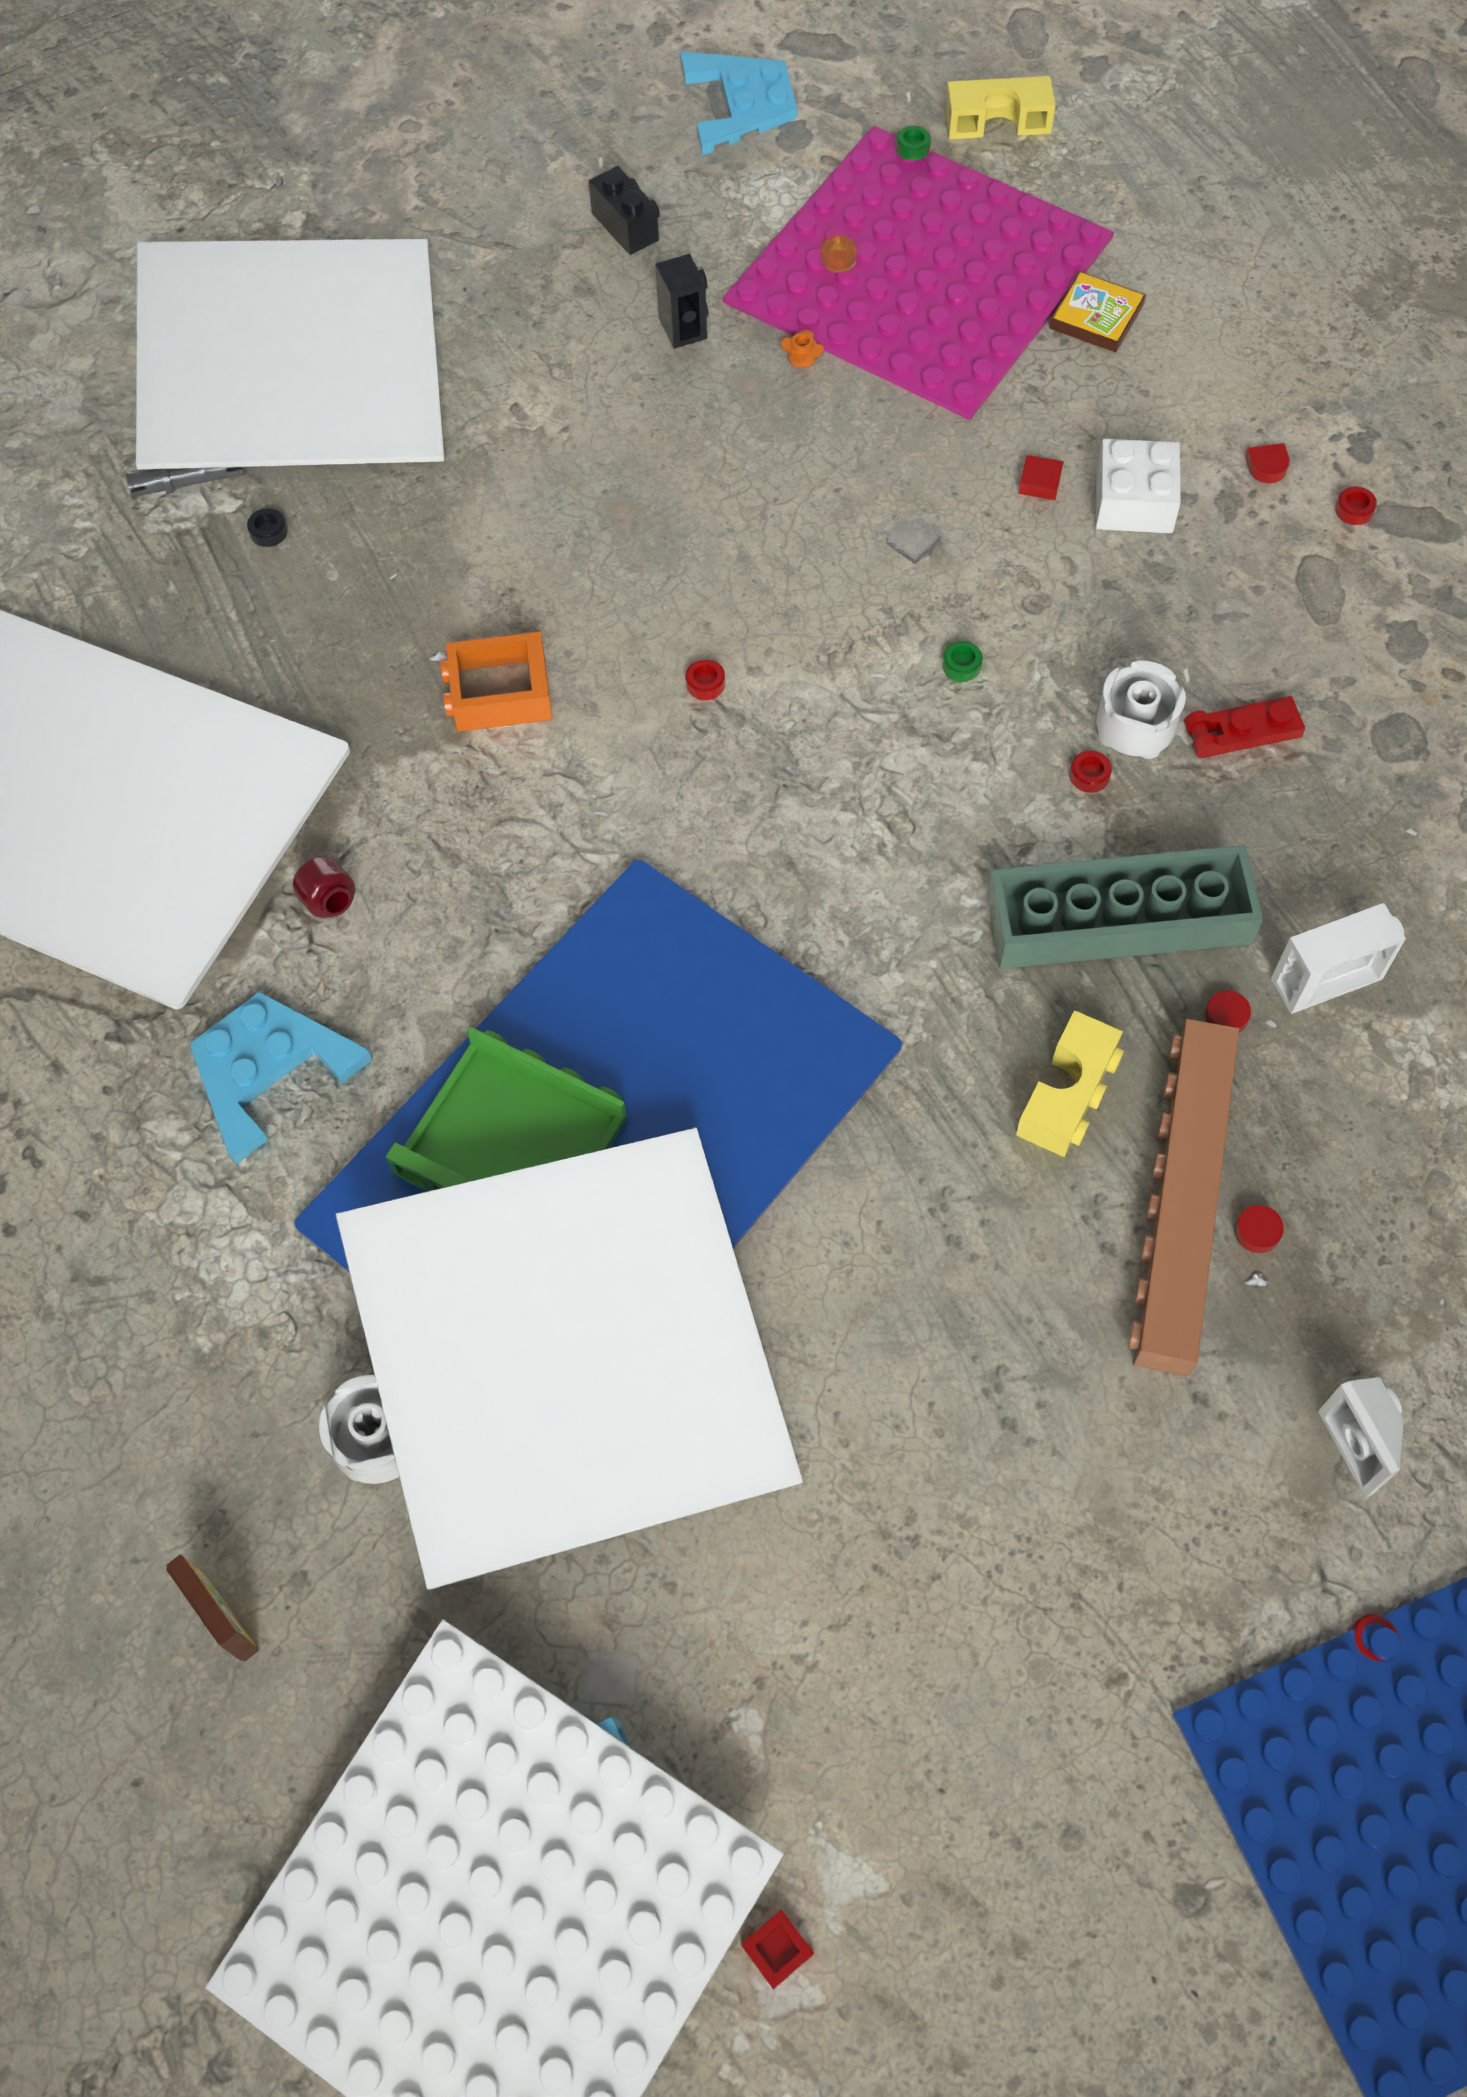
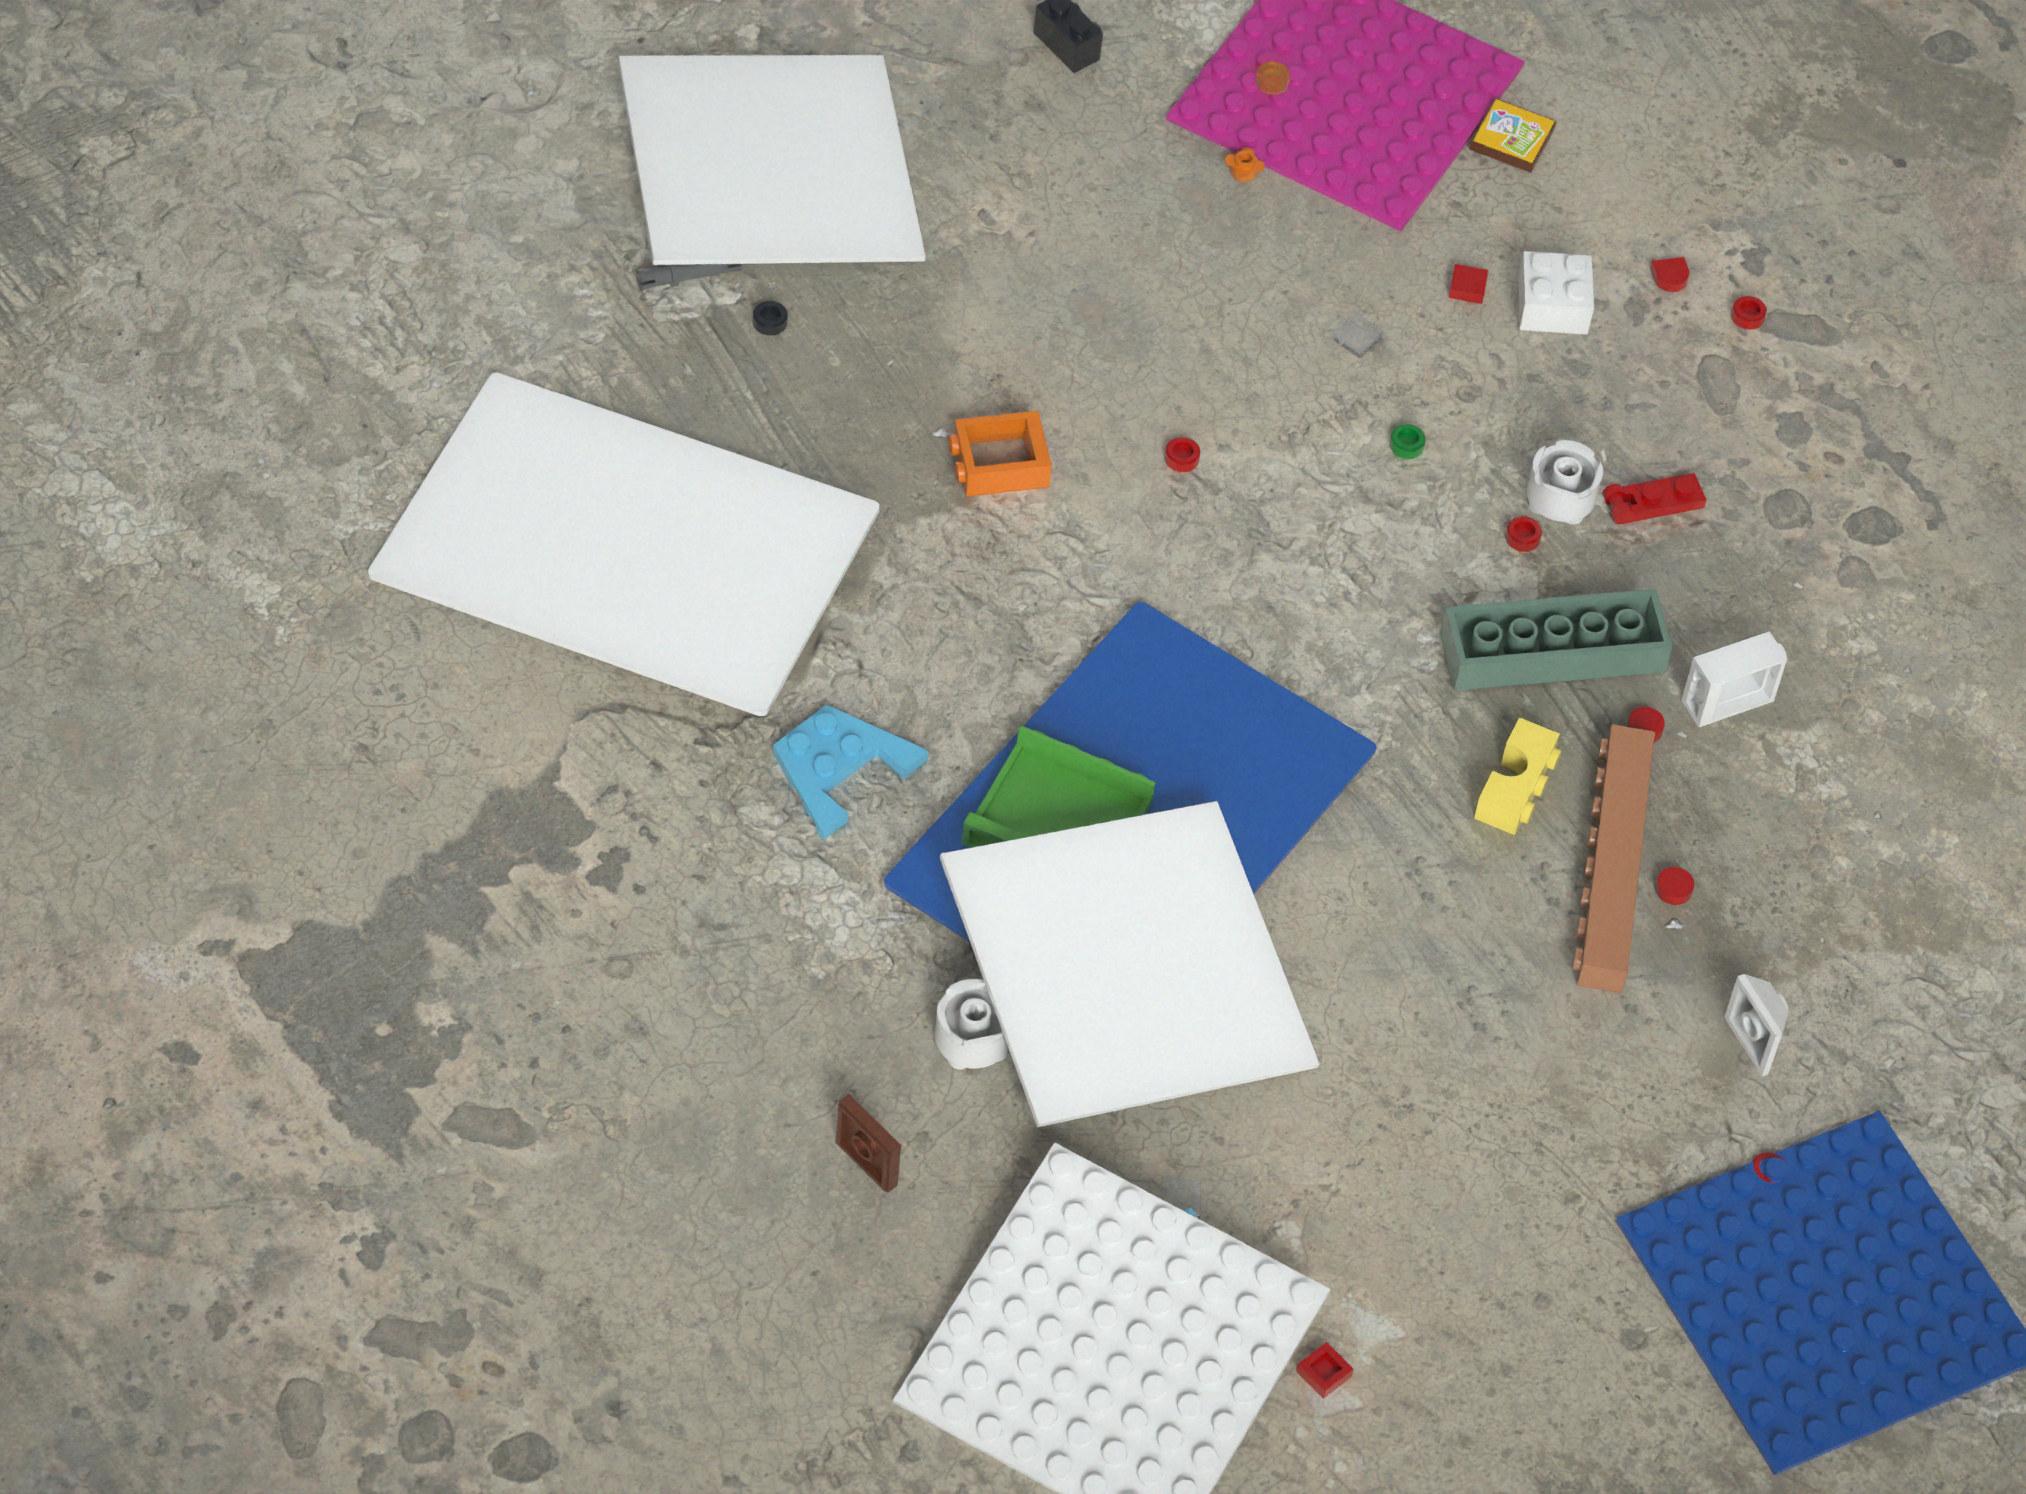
camera: 10 degrees left, 10 degrees down
dark red head [292,856,356,919] -> none
black brick [655,253,709,349] -> none

